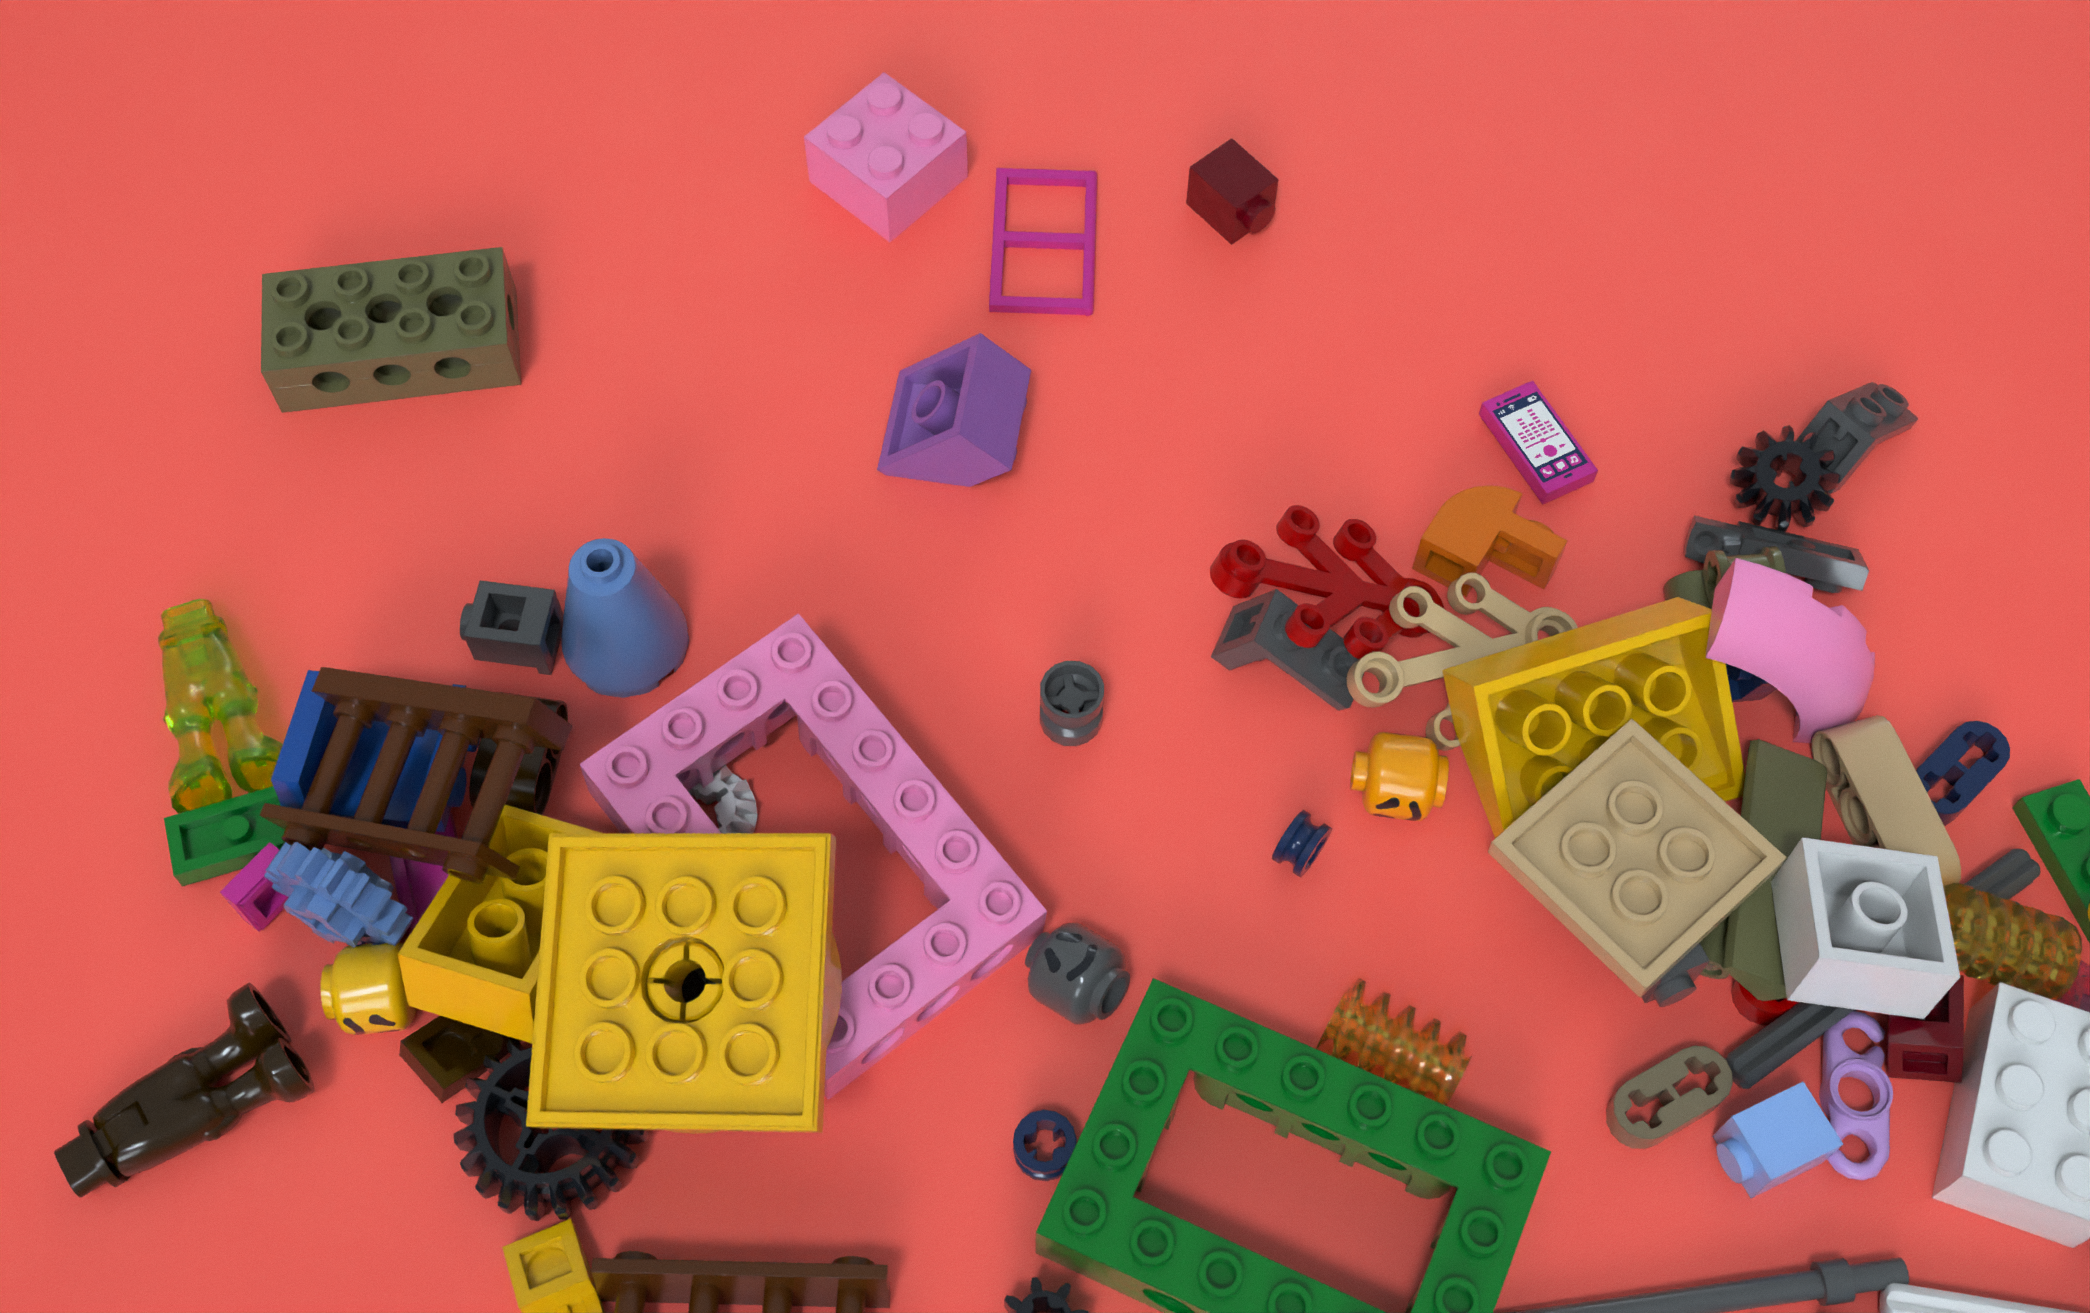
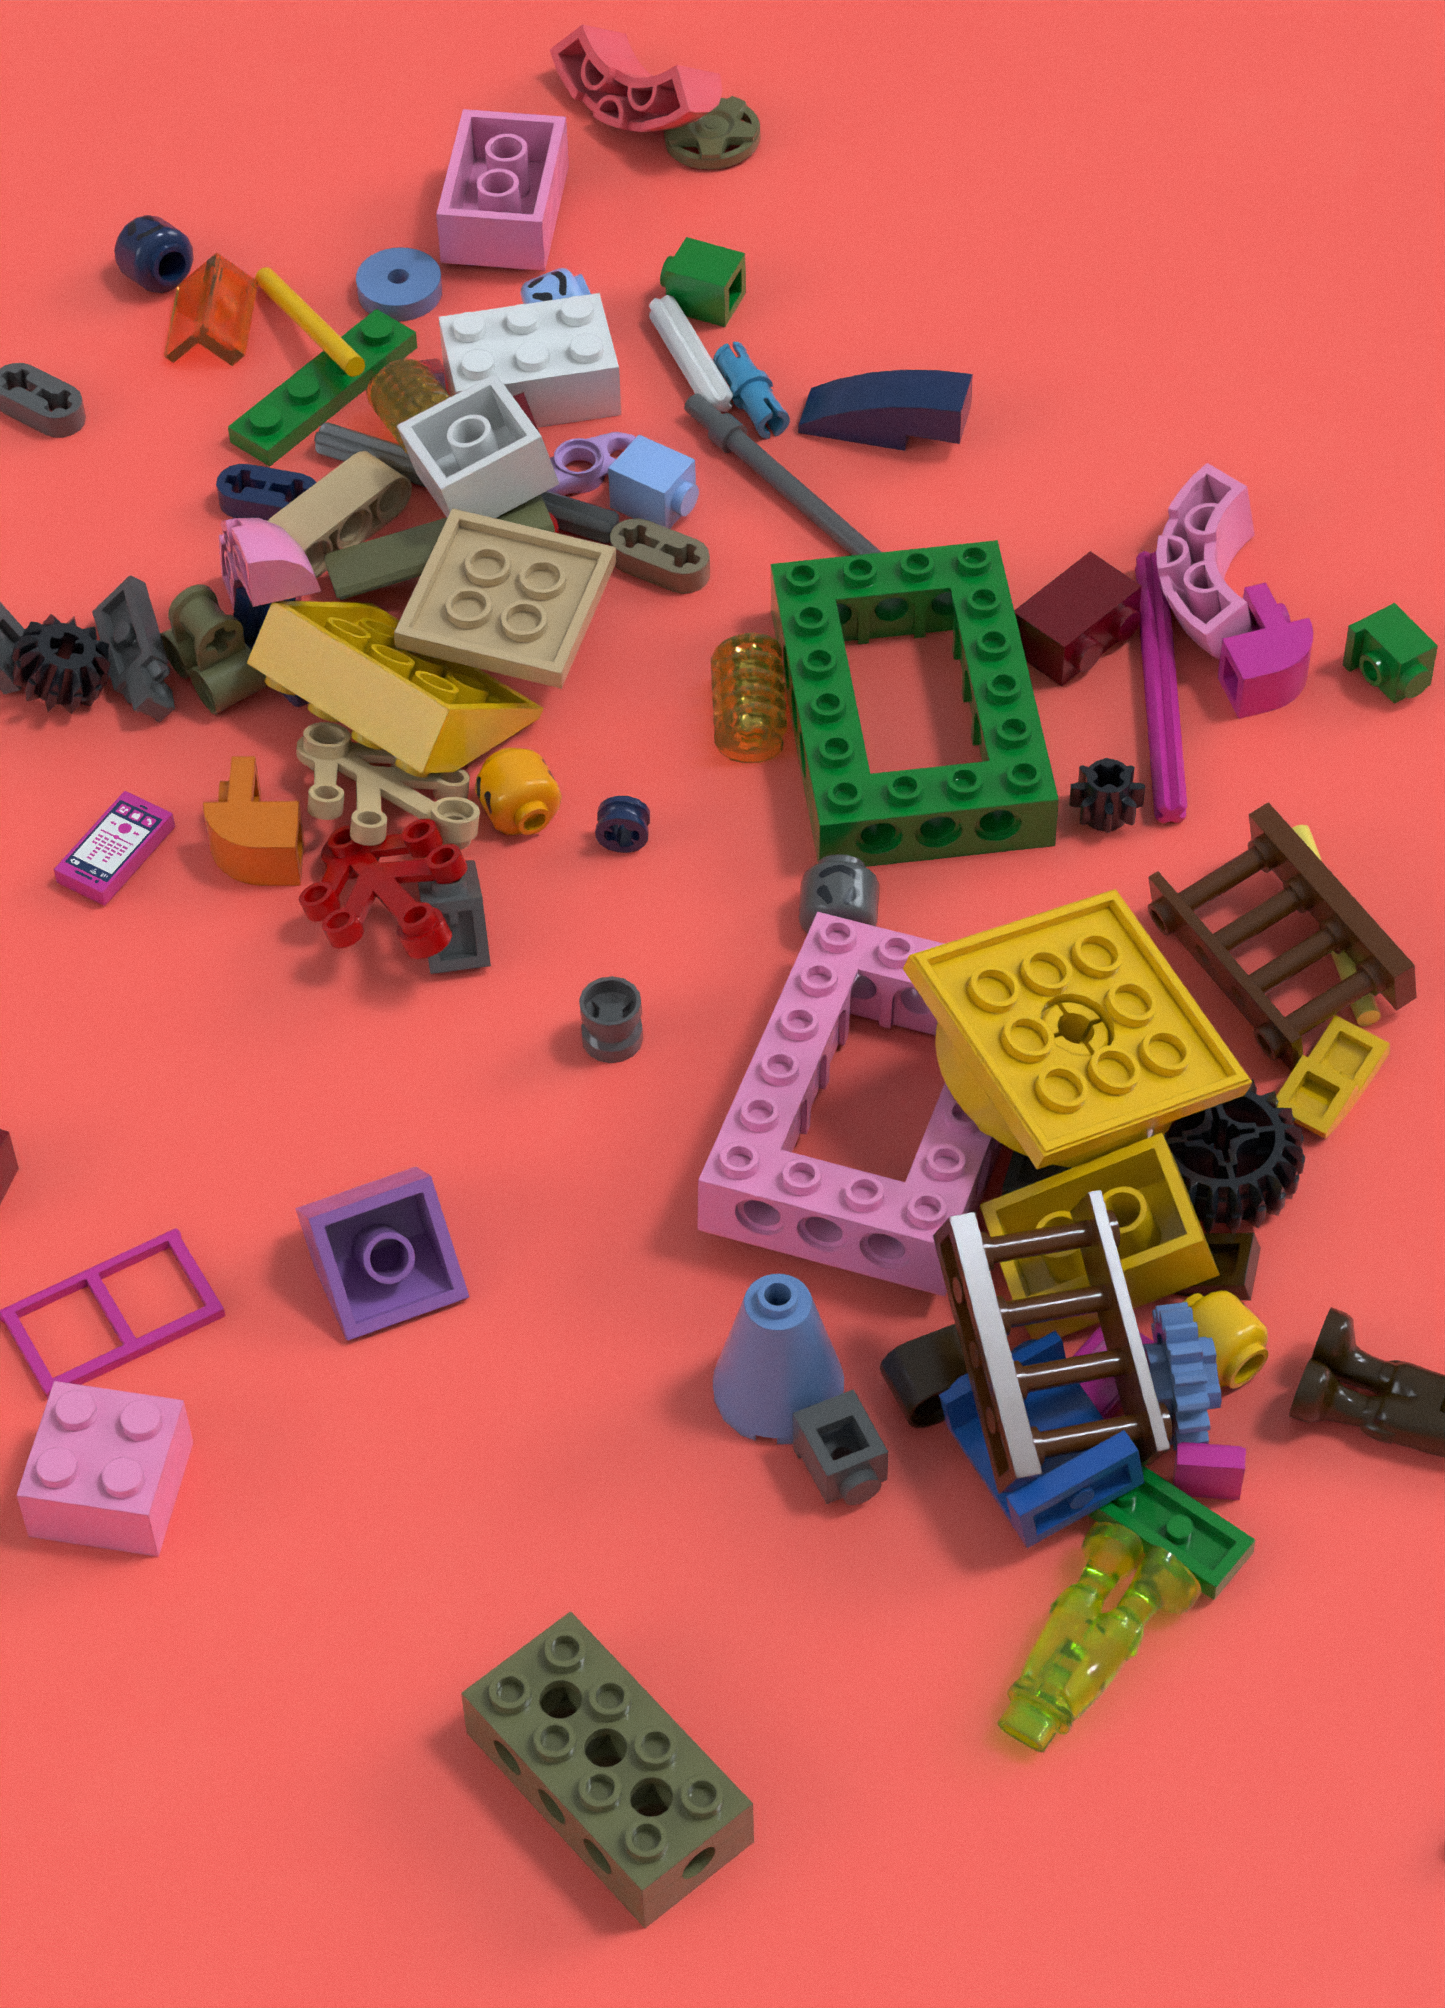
camera: 120 degrees left, 10 degrees down
dark blue bush [1013,1110,1077,1181] -> none

